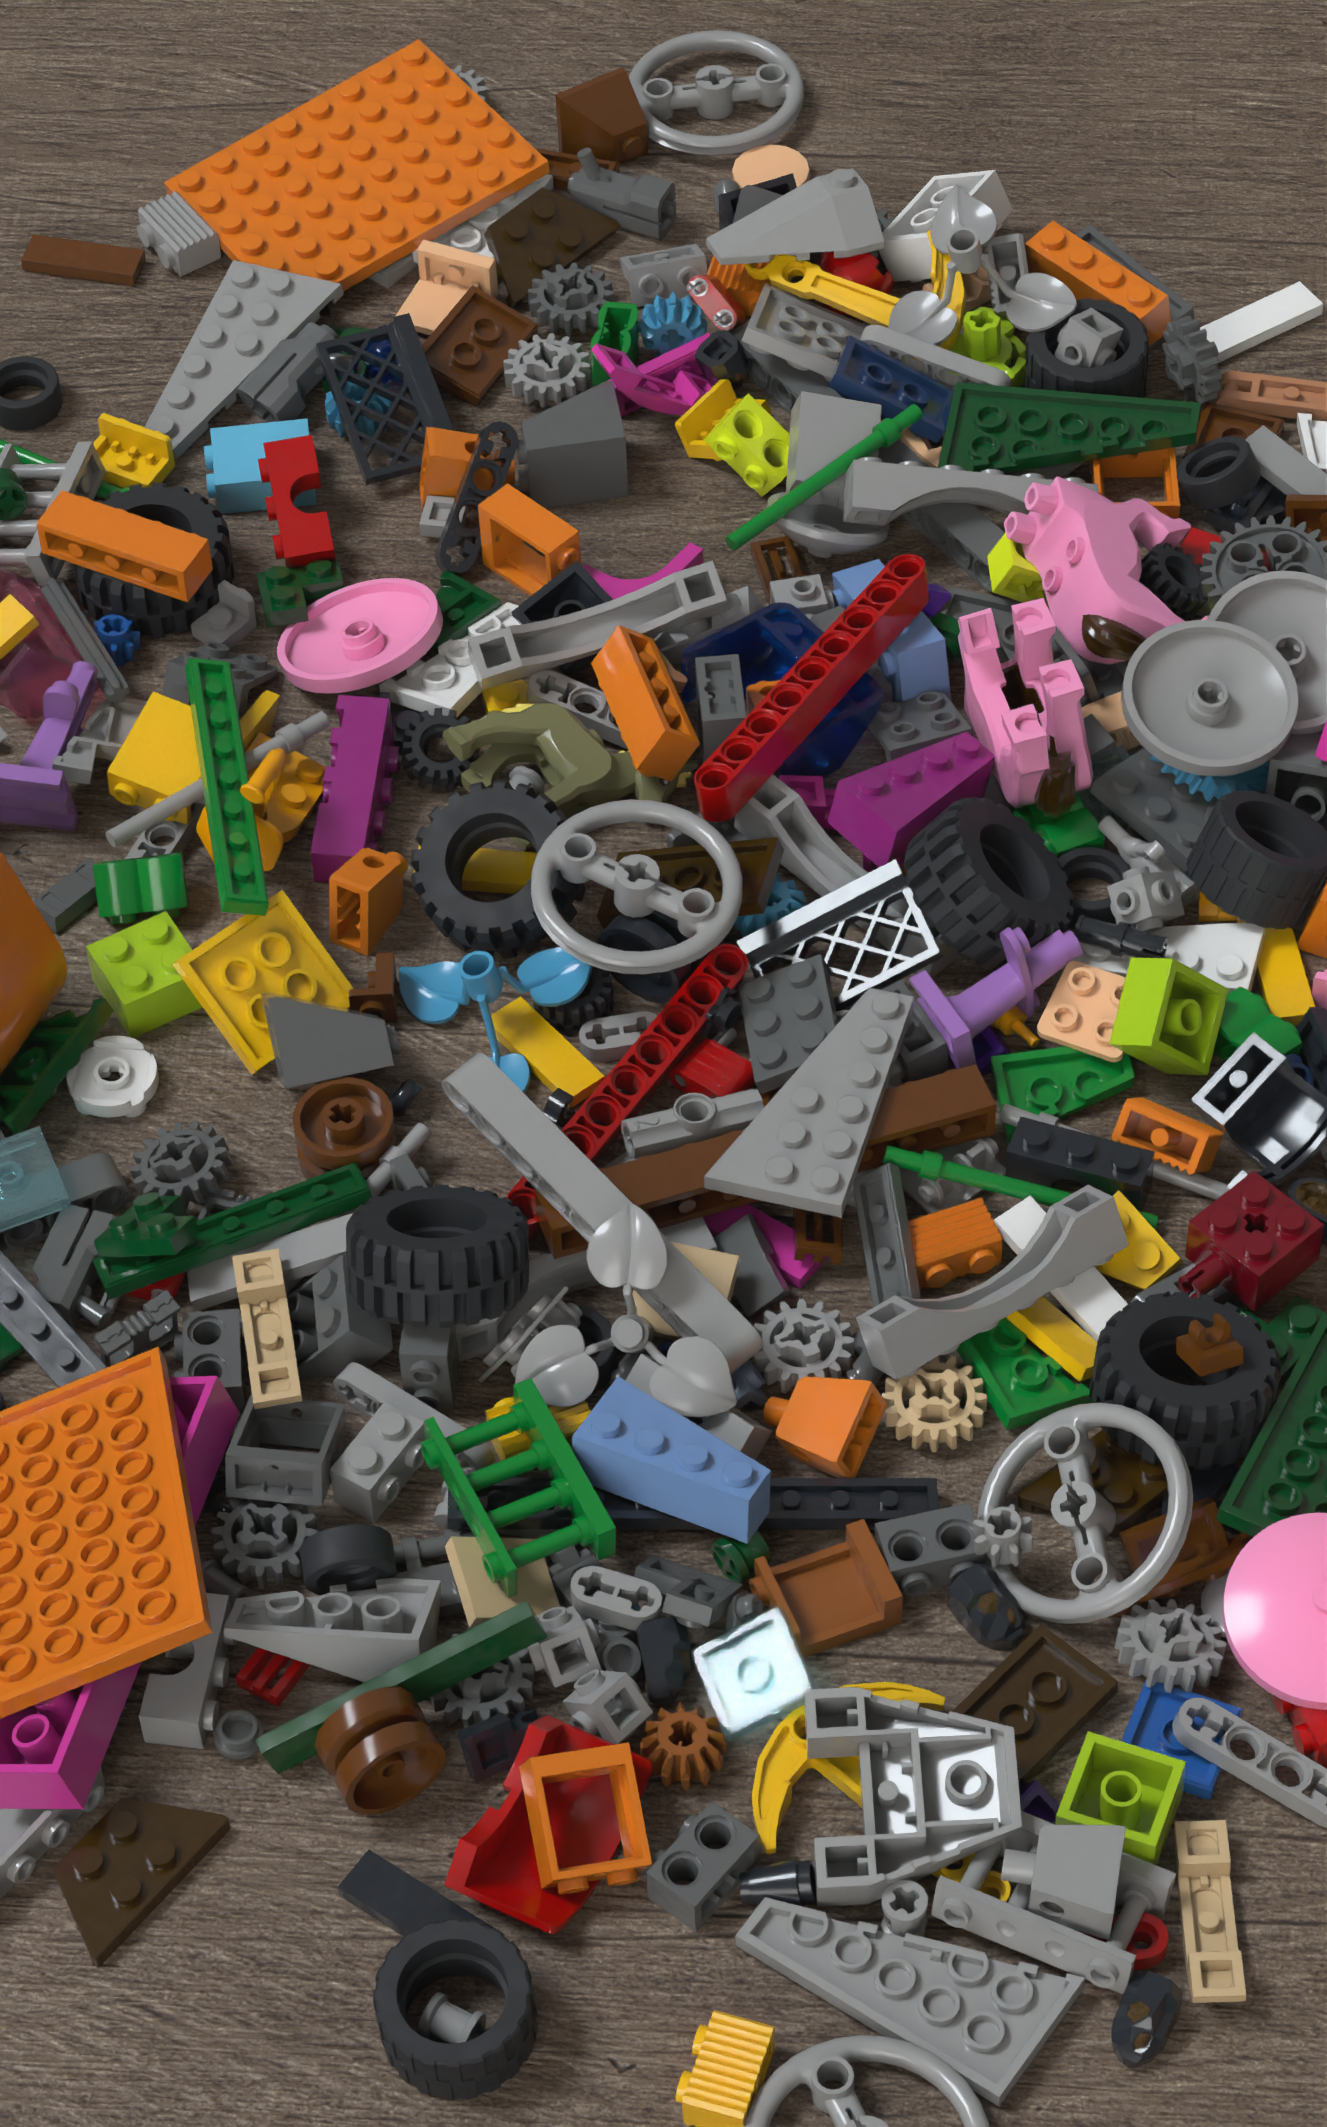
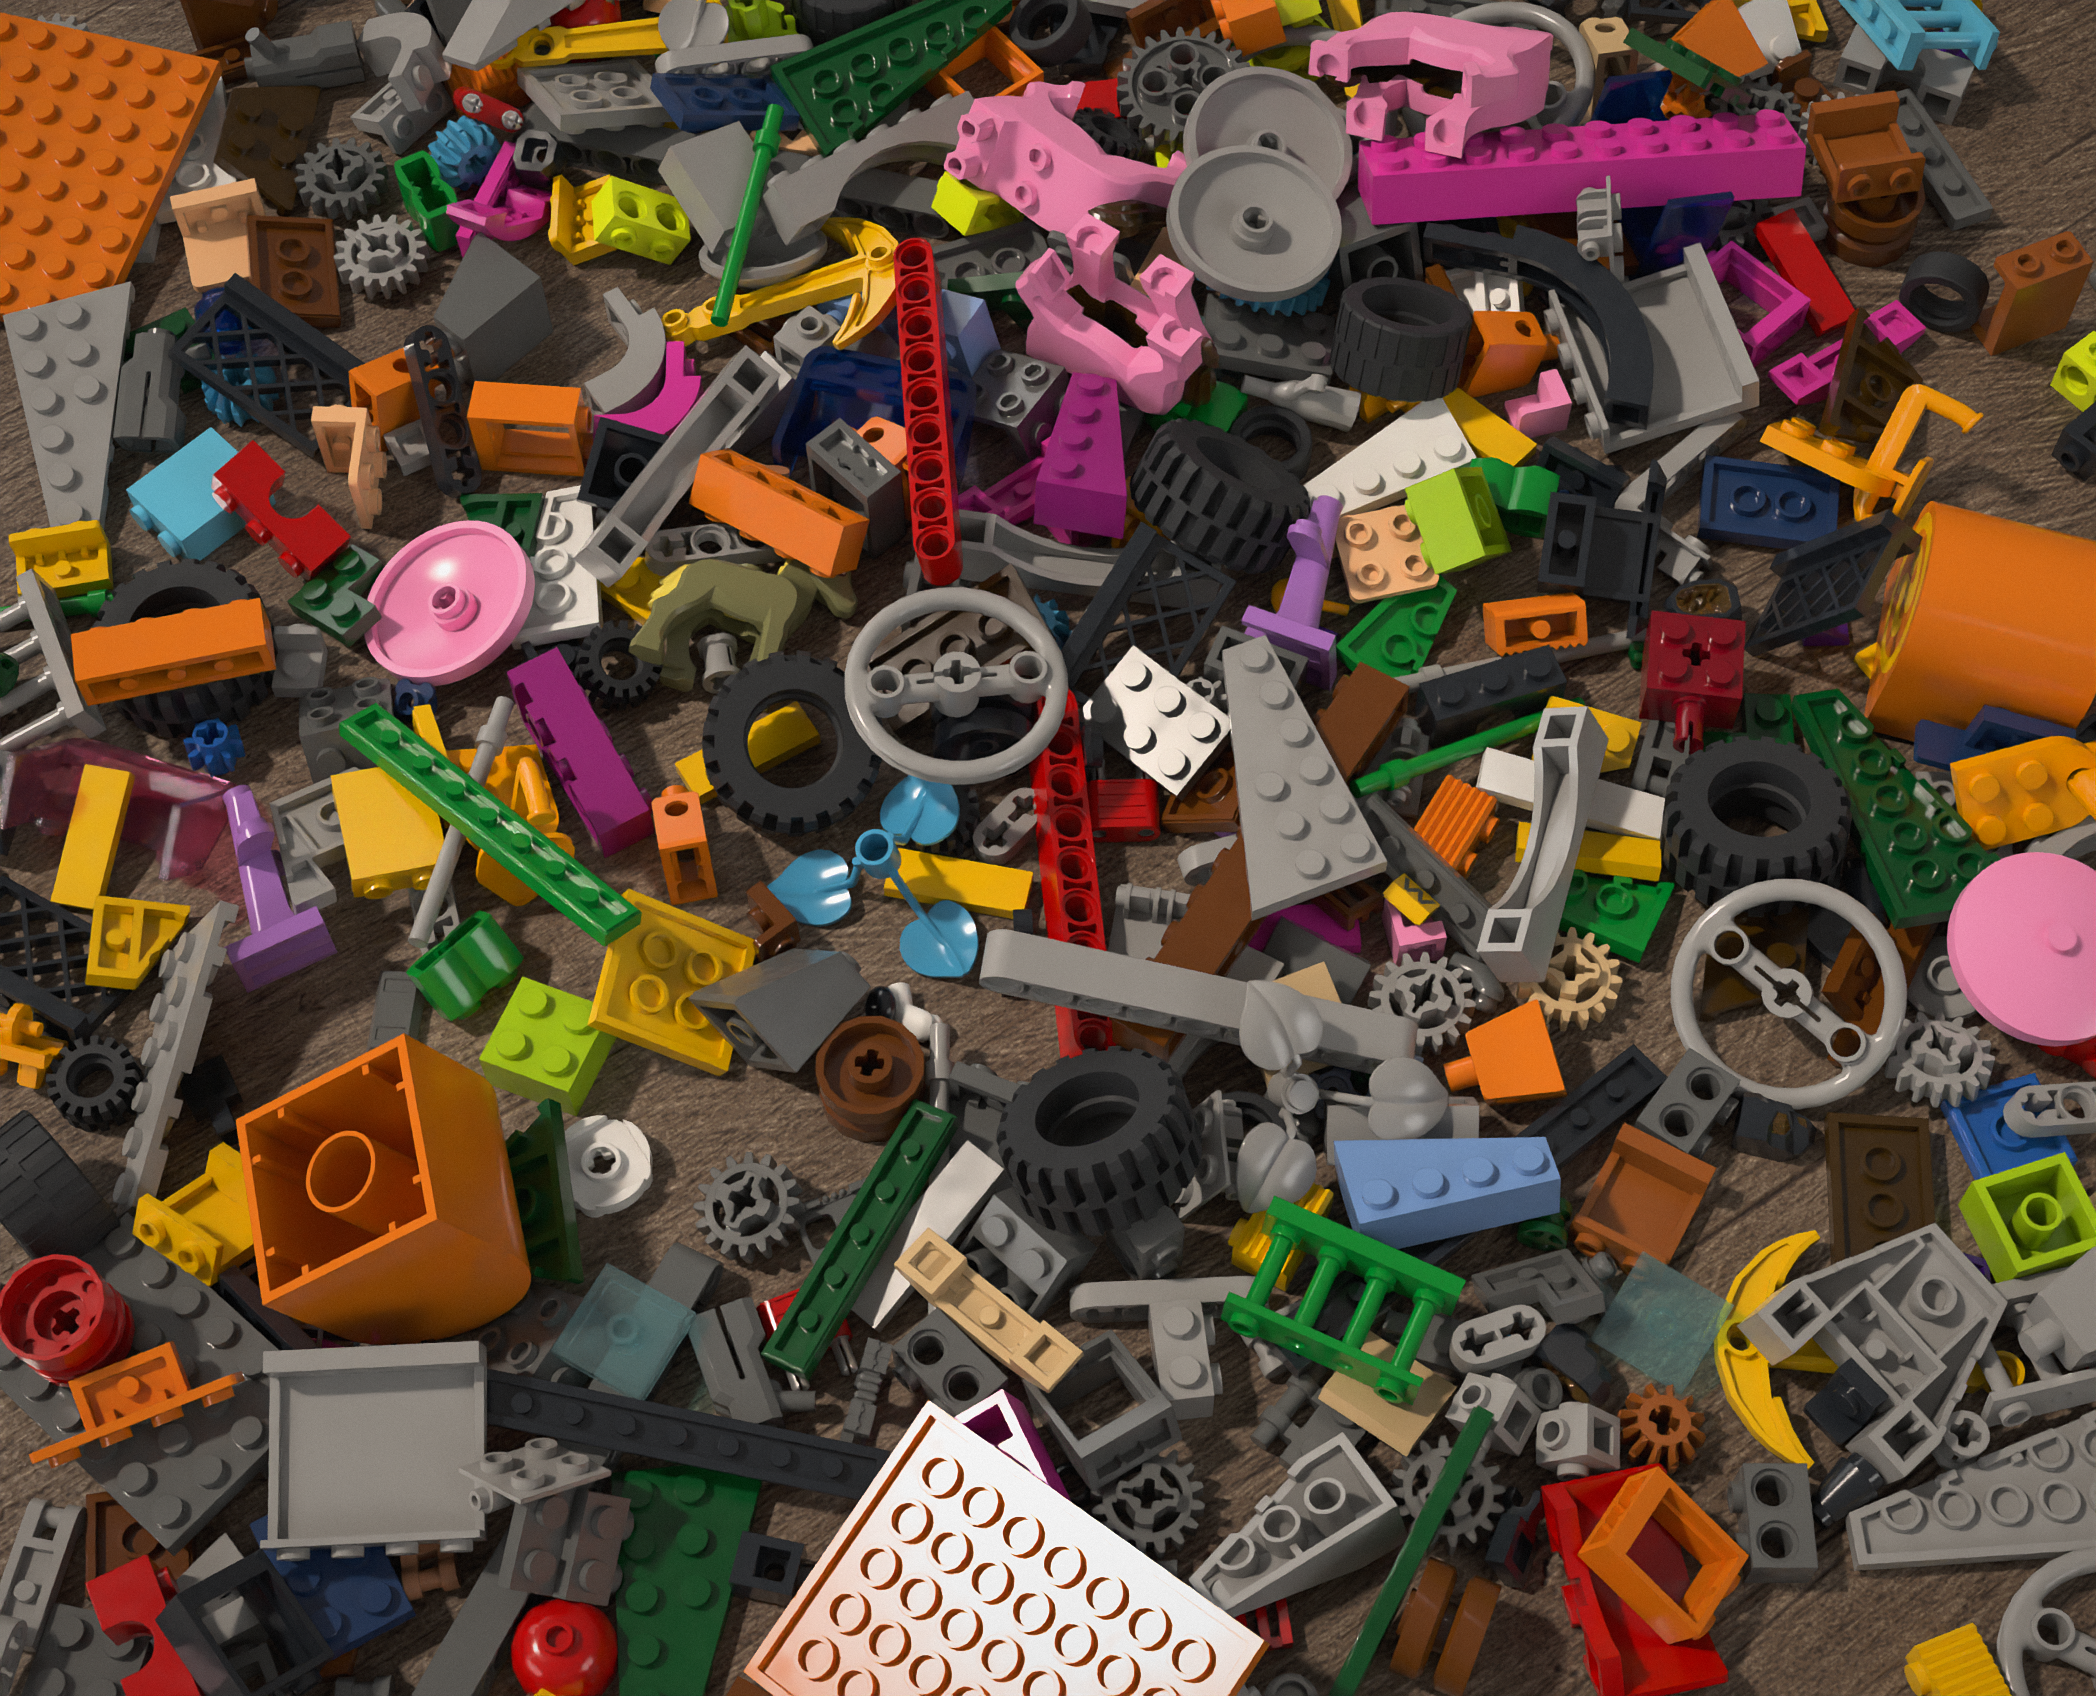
camera: 40 degrees left, 10 degrees up
dark grey axle [41,578,130,703] -> none
dark green plate [94,1192,200,1257] -> none
black tyre [300,1524,397,1595] -> none
light grey piece [621,1089,764,1159] -> none
light grey gear [973,1504,1033,1567] -> none
black pin [1074,914,1168,958] -> none
light grey brick [1107,866,1185,933] -> none
reddish brown tile [1176,1313,1243,1377] -> none
none -> light nougat bracket [311,405,387,529]
none -> light grey arch [356,12,452,112]
none -> dark blue plate [394,679,438,723]
none -> light grey arch [584,287,667,415]
none -> yellow piece [661,217,899,350]
none -> white arm [888,982,943,1042]
none -> bright pink panel [1382,898,1447,967]
none -> yellow tile [1383,873,1440,926]
none -> black bracket [1803,1357,1889,1446]

